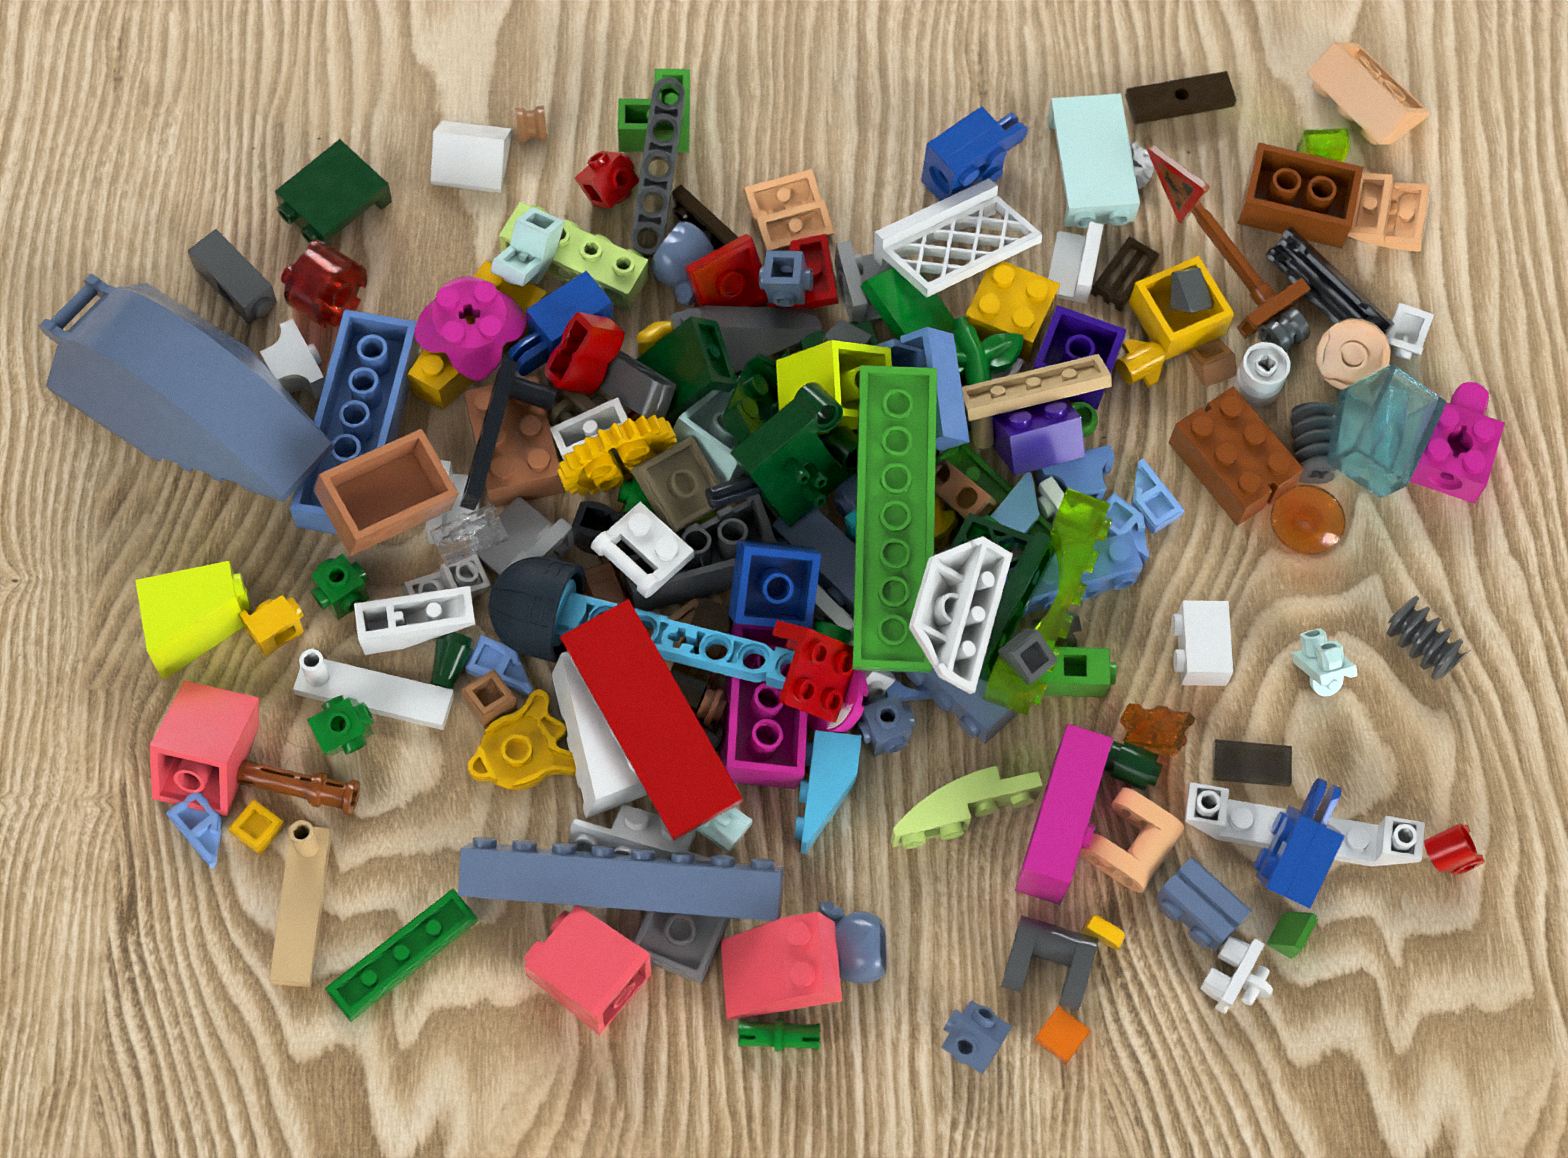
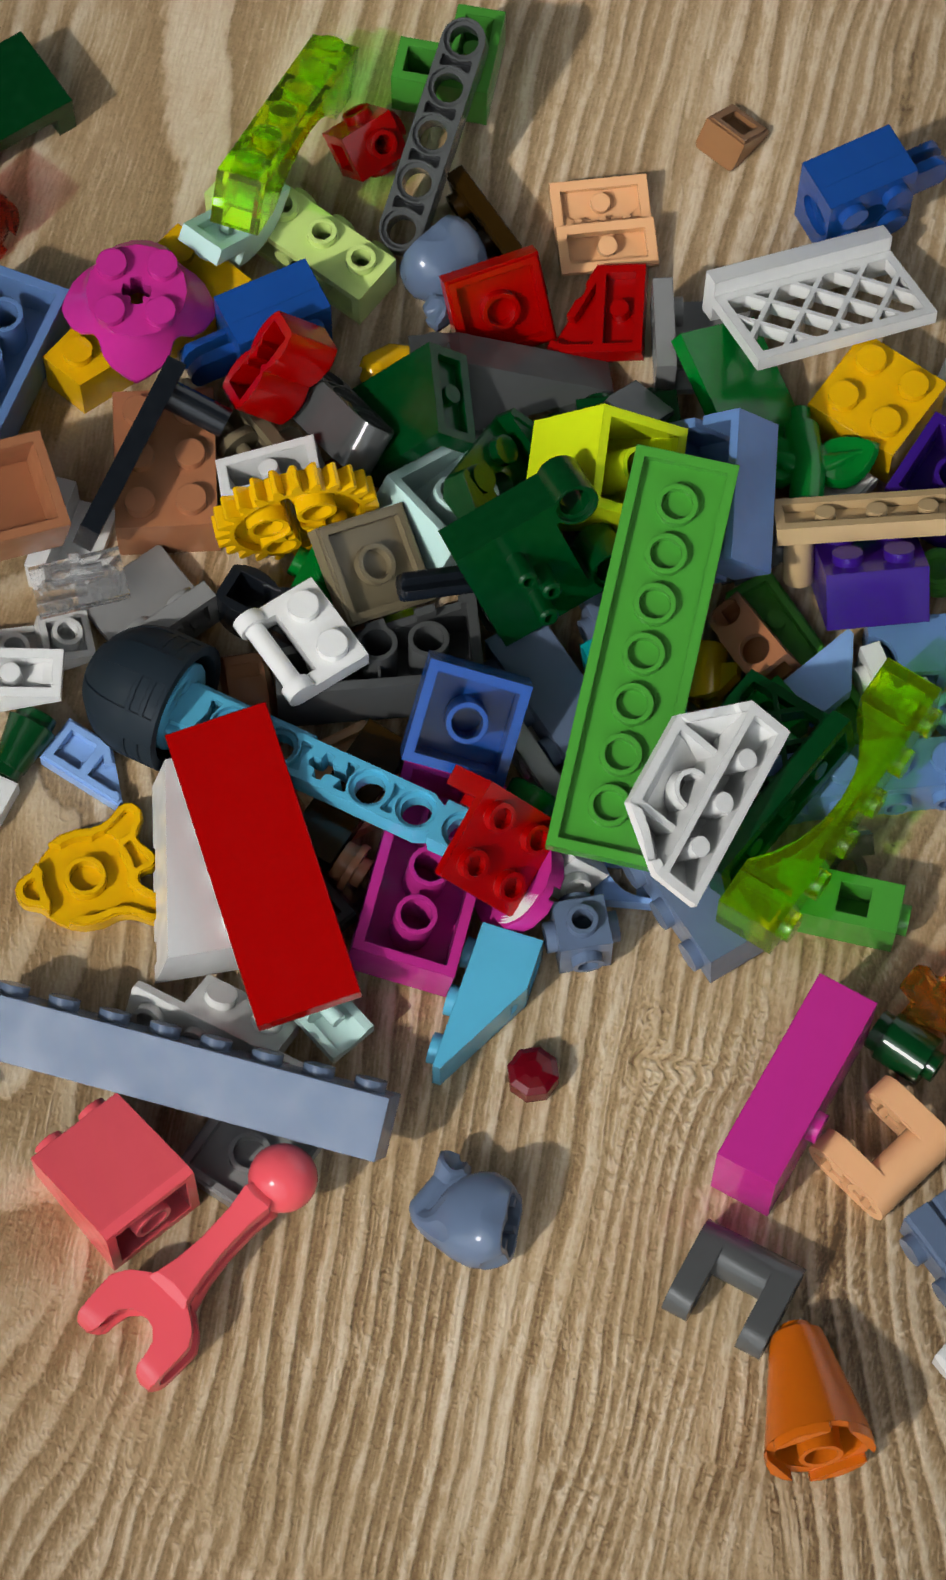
camera: 15 degrees right, 0 degrees up
white slope [430,120,513,193] -> none
medium nougat slope [461,669,517,730] -> none
medium nougat wheel [516,106,547,144] -> none
coral slope [721,911,842,1021] -> none
green pin [738,1019,820,1052] -> none
sand blue brick [759,250,813,307] -> none
yellowish green slope [891,766,1043,849] -> none
sand blue brick [941,1000,1012,1074] -> none
dark grey slope [998,629,1058,685] -> none
orange tile [1034,1006,1091,1065] -> none
yellow tile [1081,915,1126,949] -> none
none -> coral piece [77,1143,318,1392]
none -> clear neon green arch [210,34,359,236]
none -> dark red tile [507,1047,559,1103]
none -> medium nougat slope [695,104,769,171]
none -> orange cone [764,1319,876,1481]

